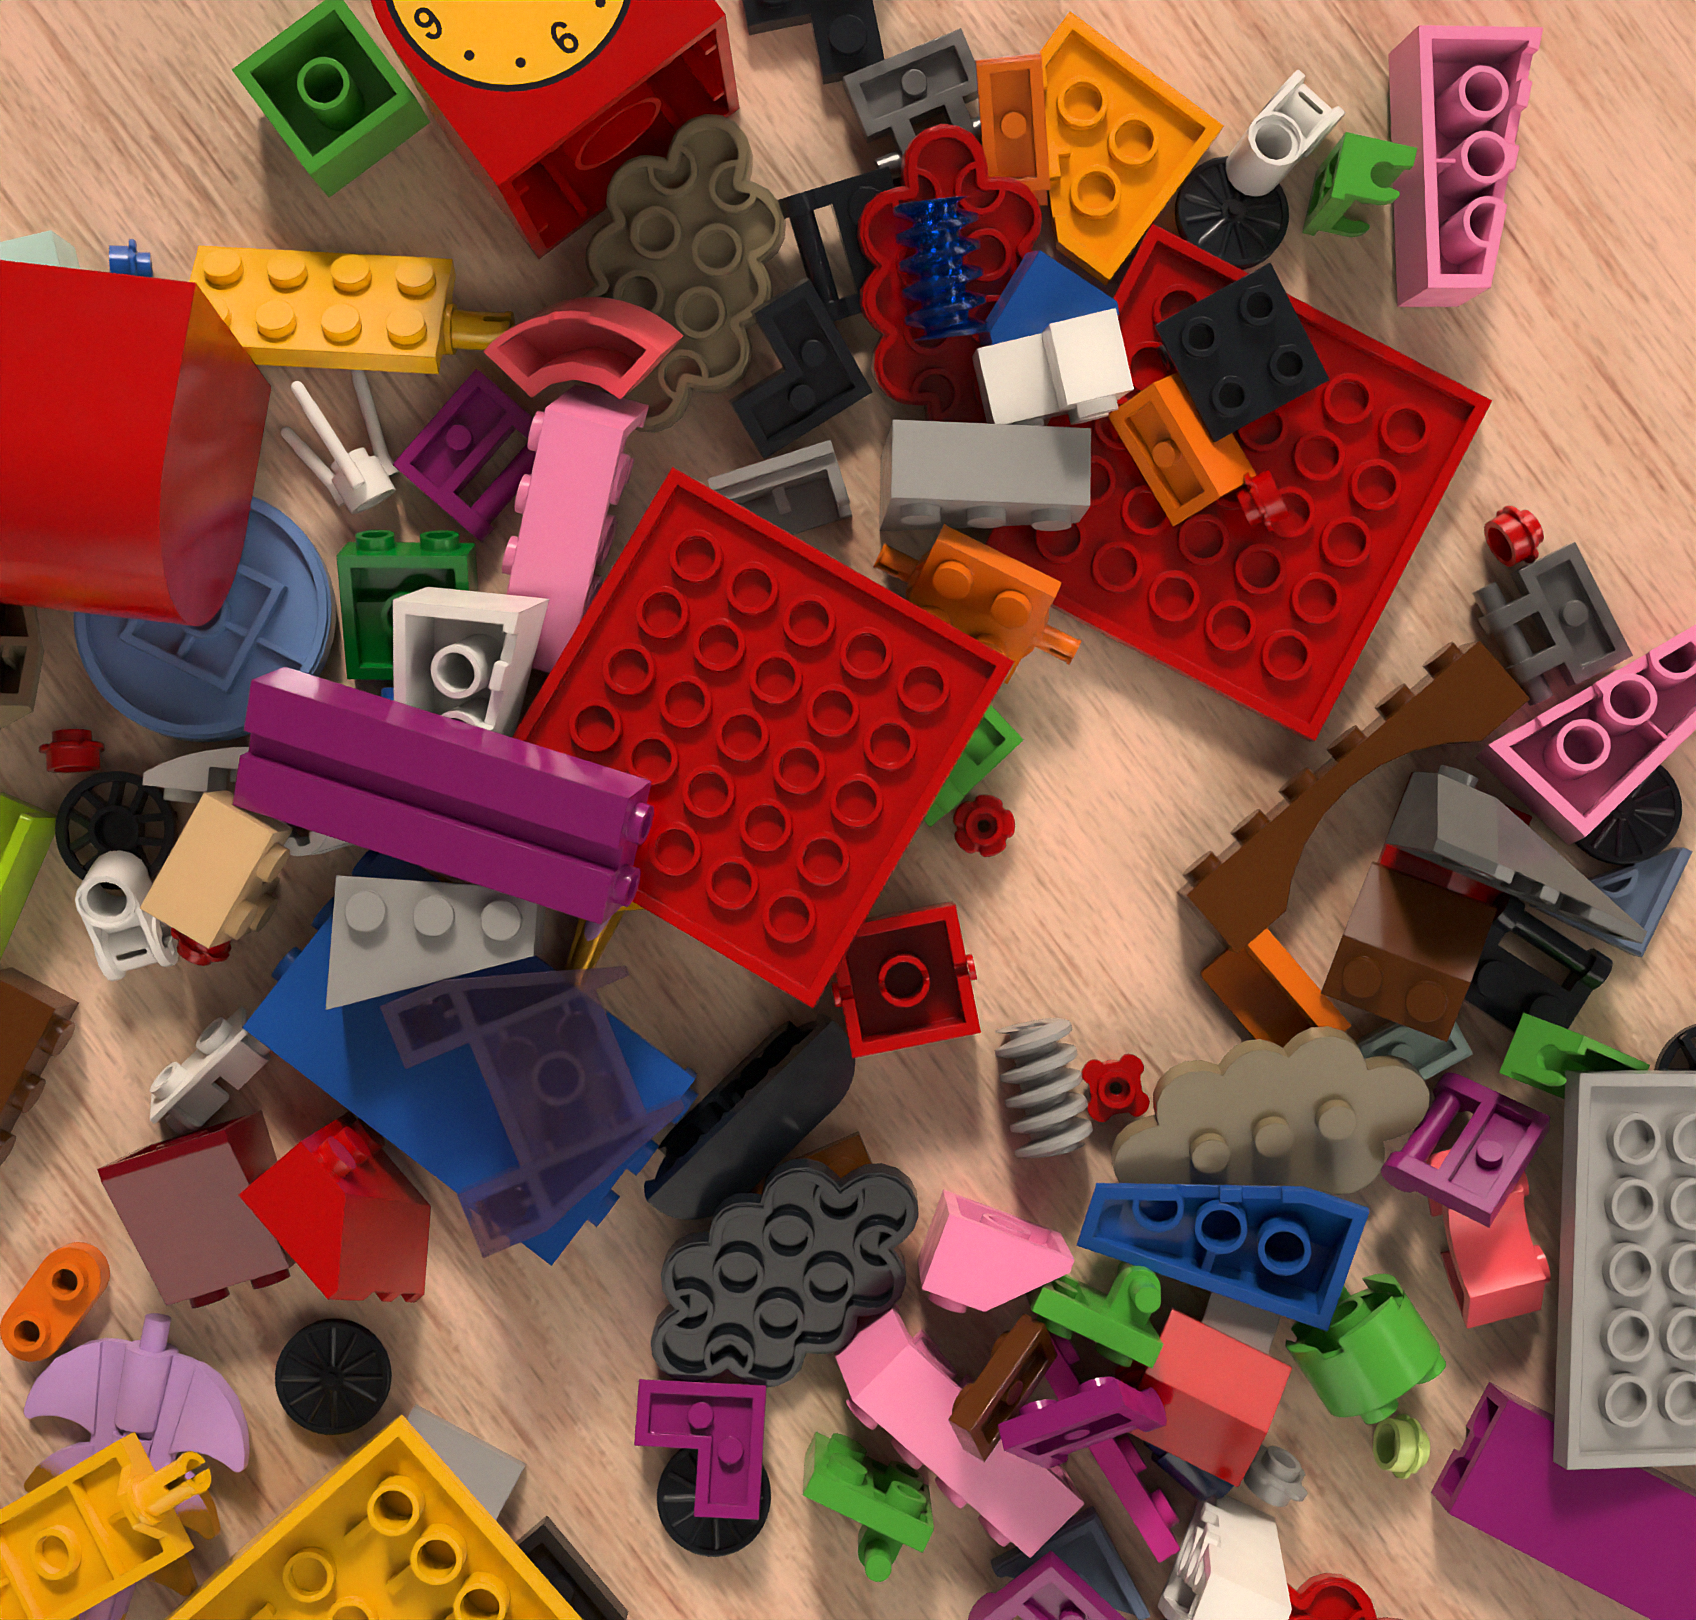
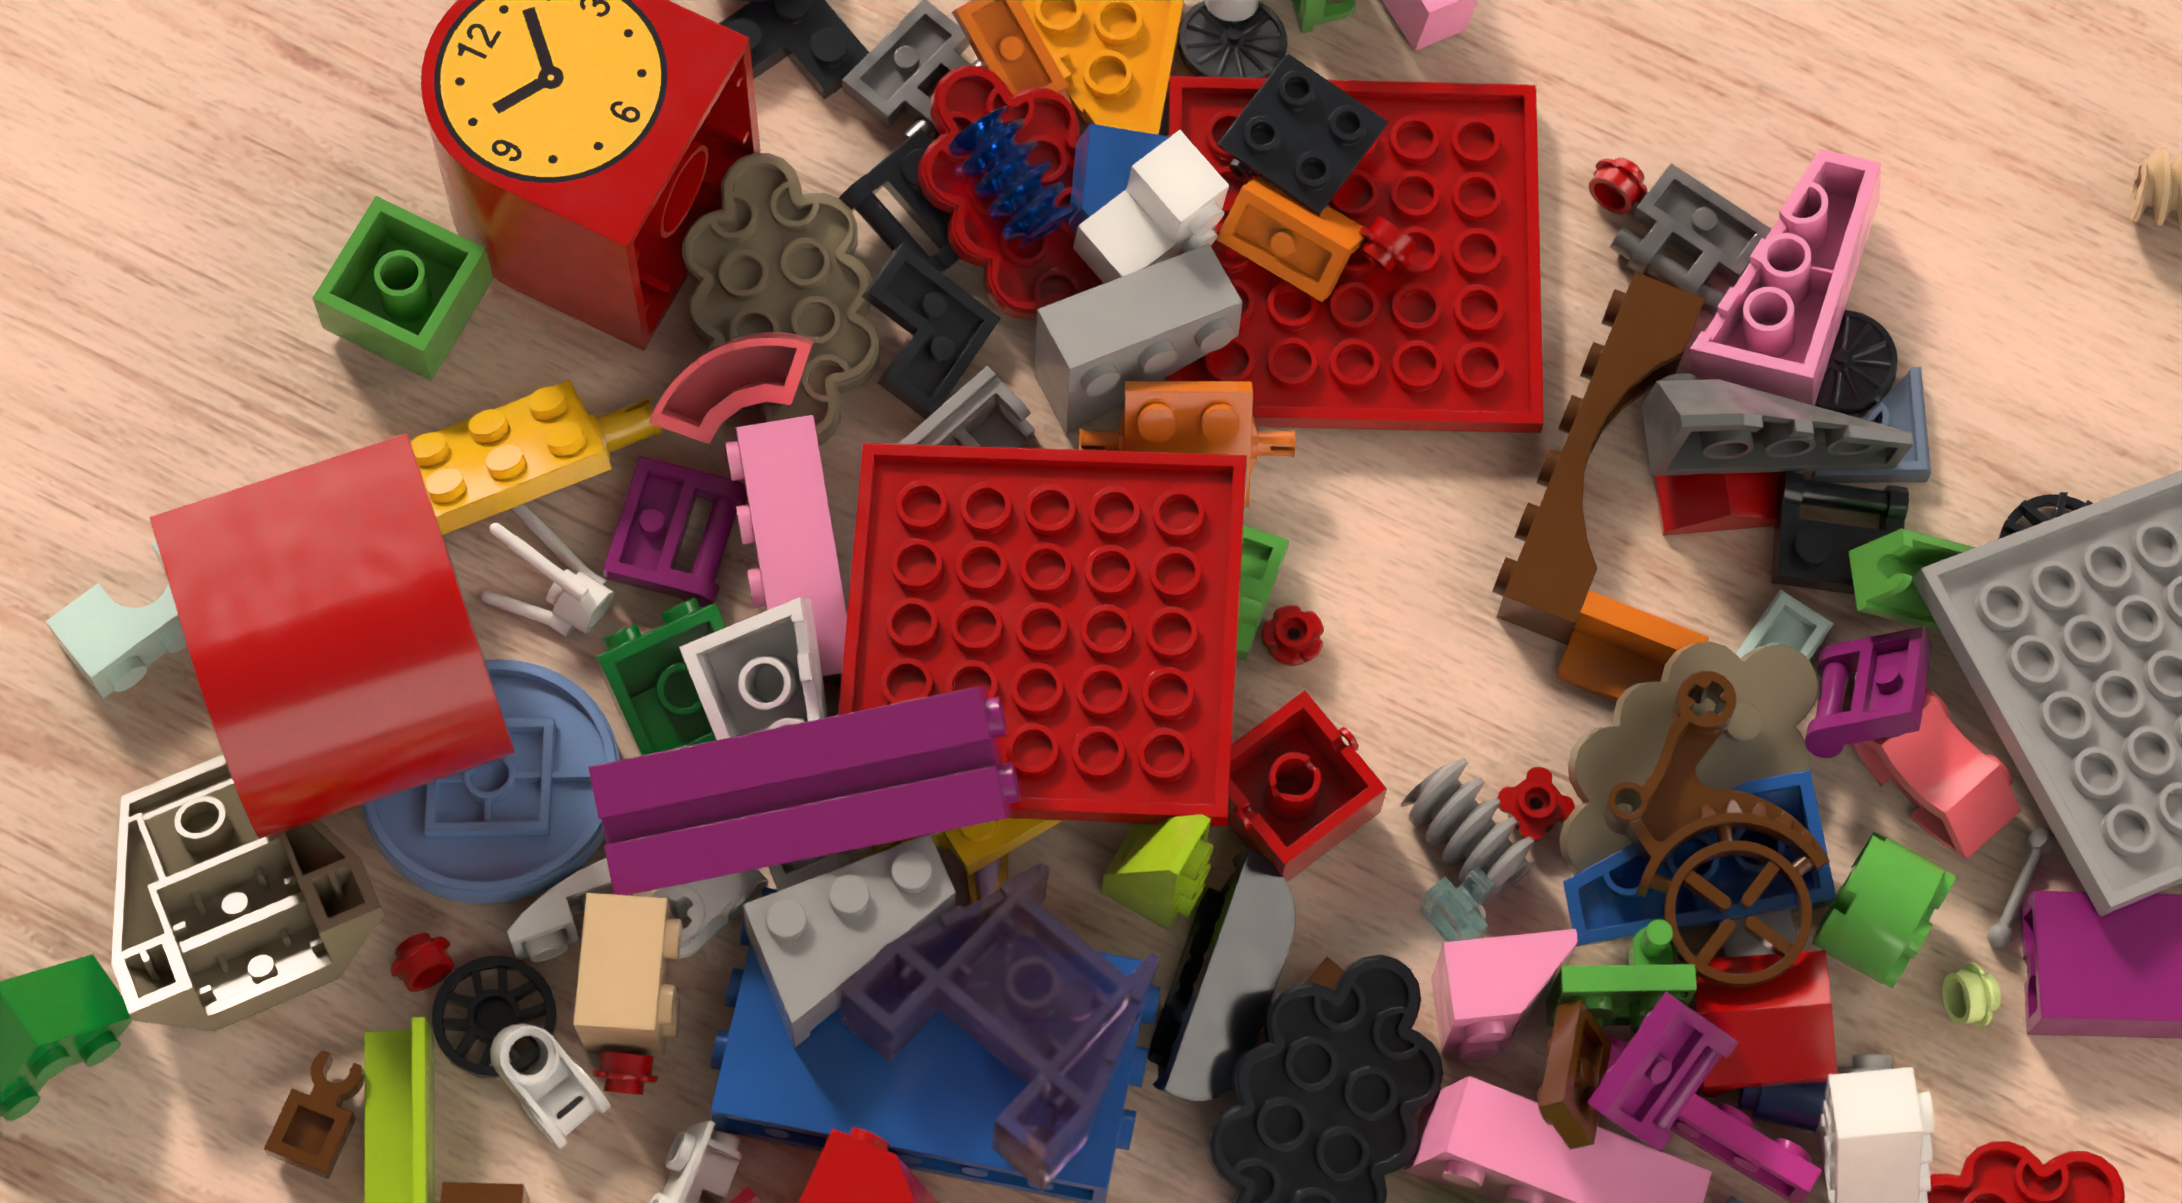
camera: 25 degrees left, 20 degrees down
reddish brown slope [1321,861,1498,1042] -> none
none -> lime slope [1102,814,1214,931]
none -> clear light blue plate [1420,866,1495,942]
none -> reddish brown piece [1604,670,1830,989]
none -> light grey hinge [1987,826,2056,949]

